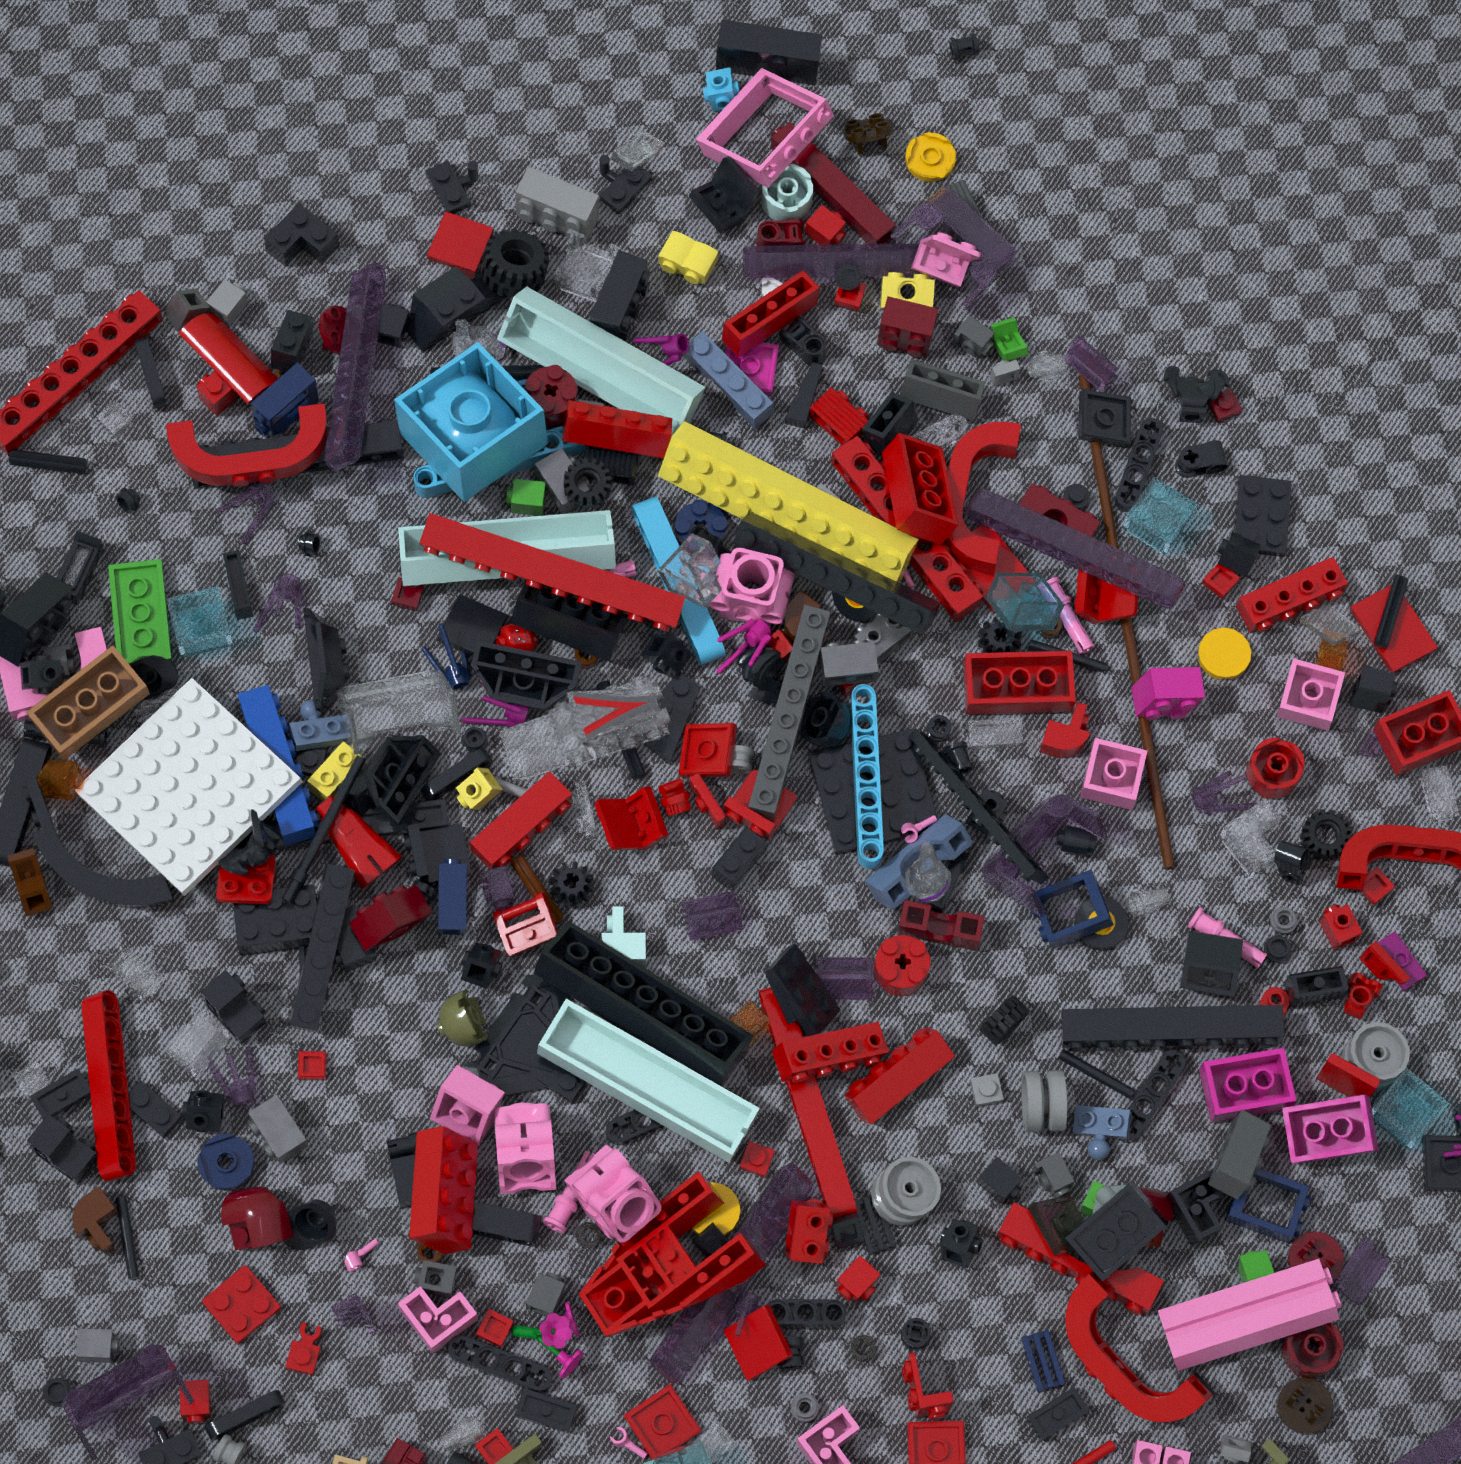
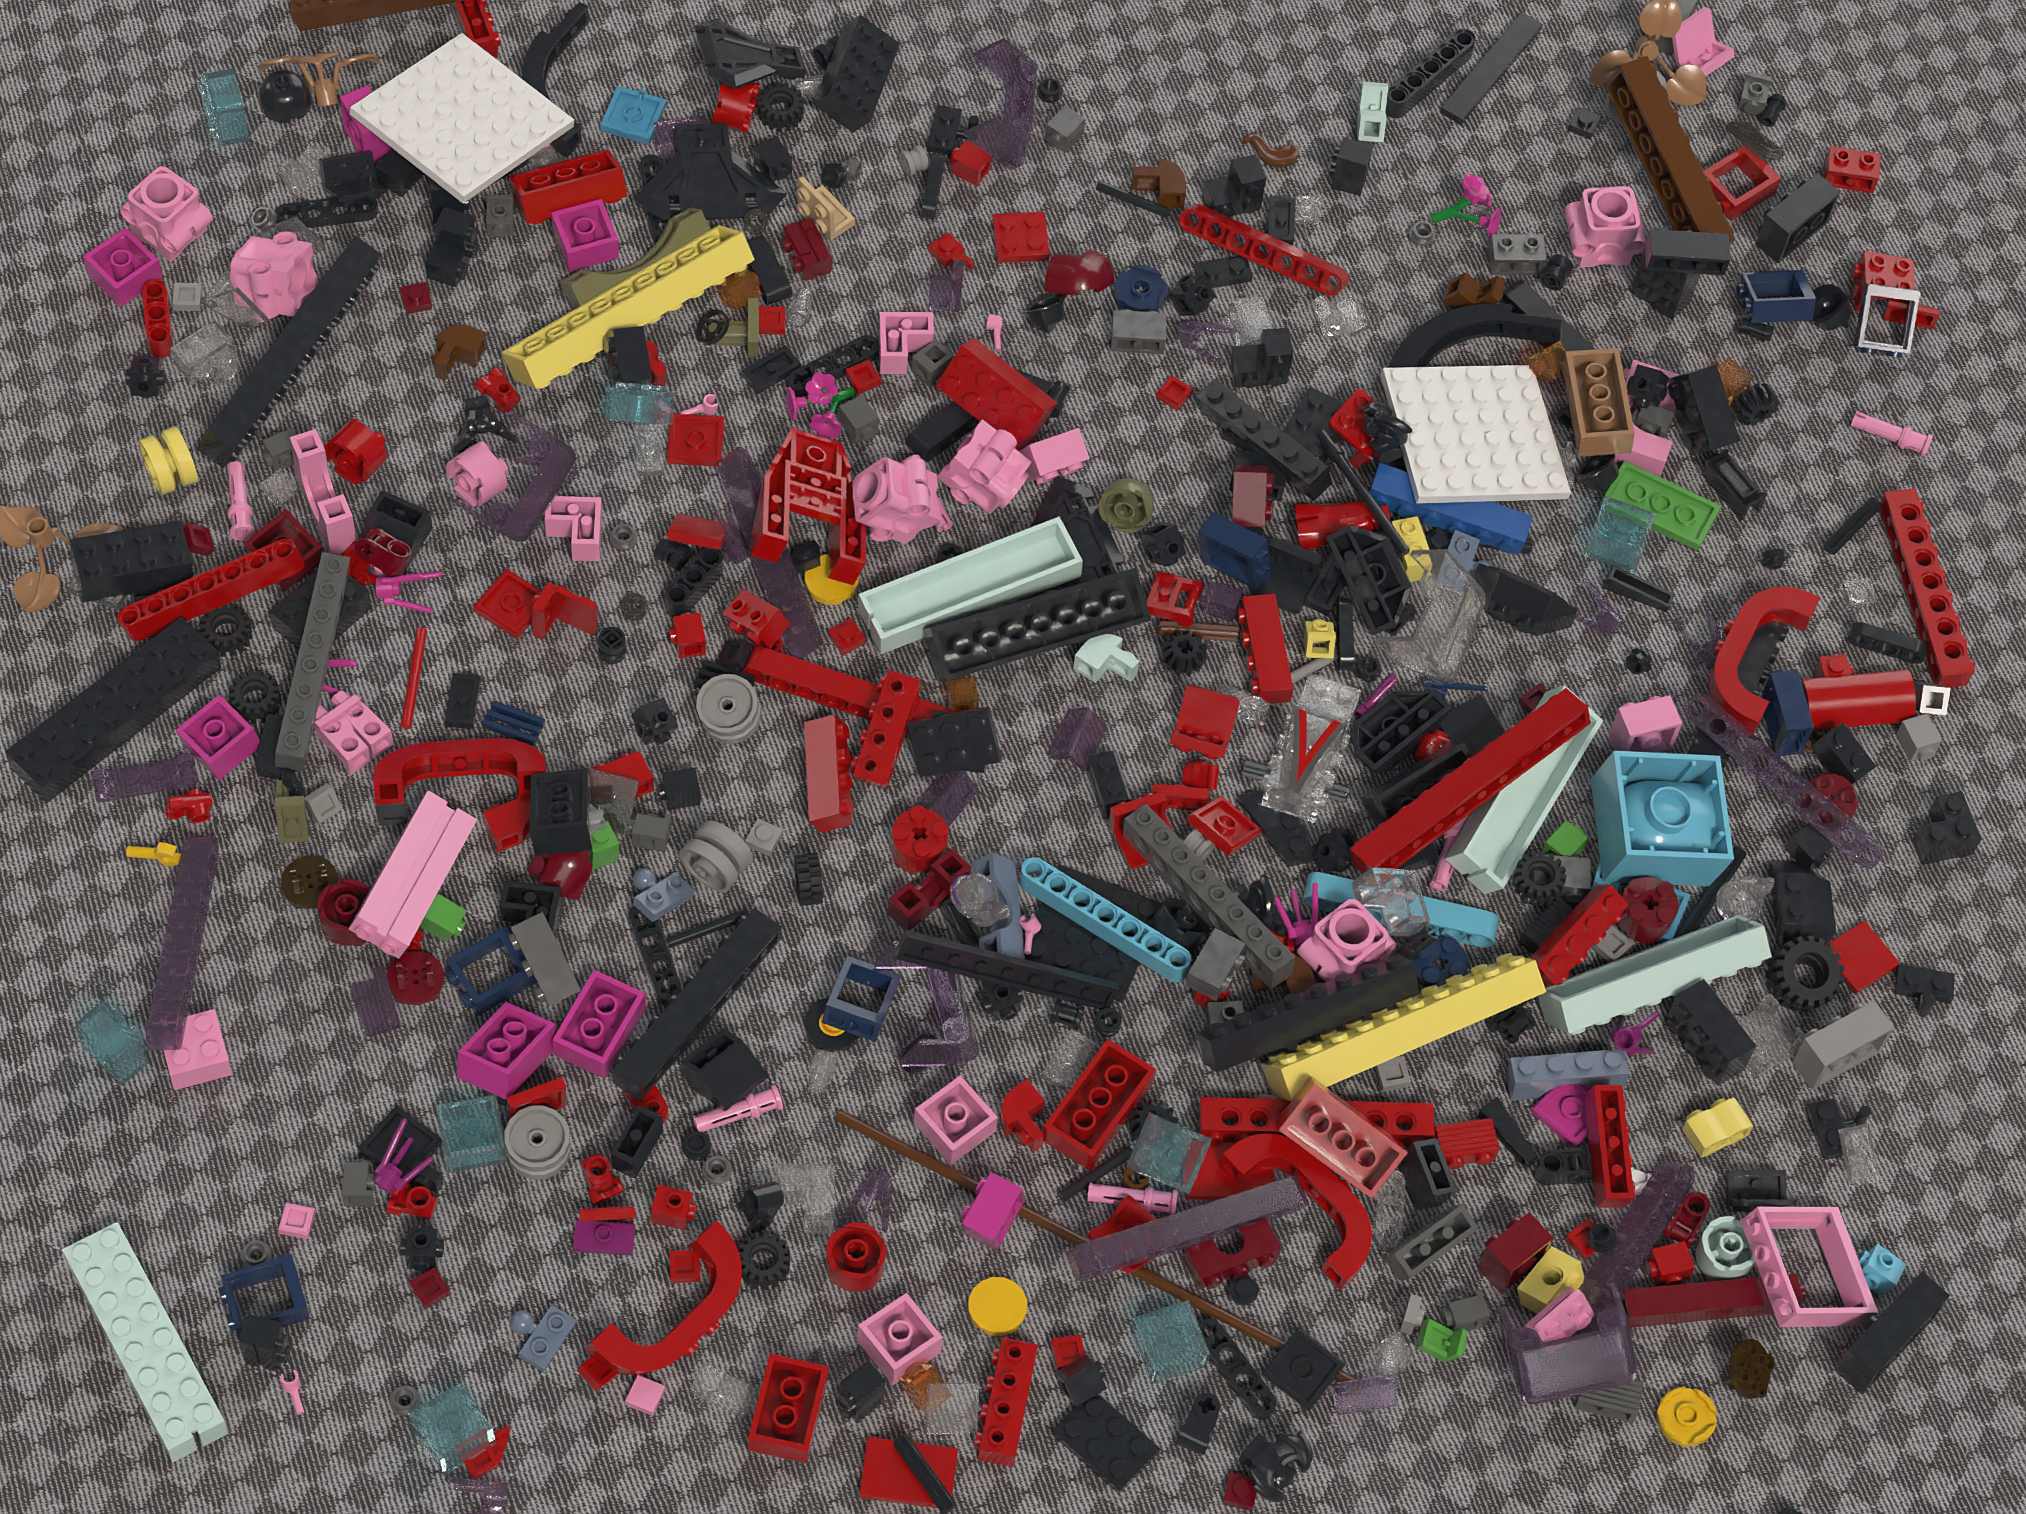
camera: 125 degrees right, 10 degrees down
none -> bright pink brick [1609,695,1682,753]

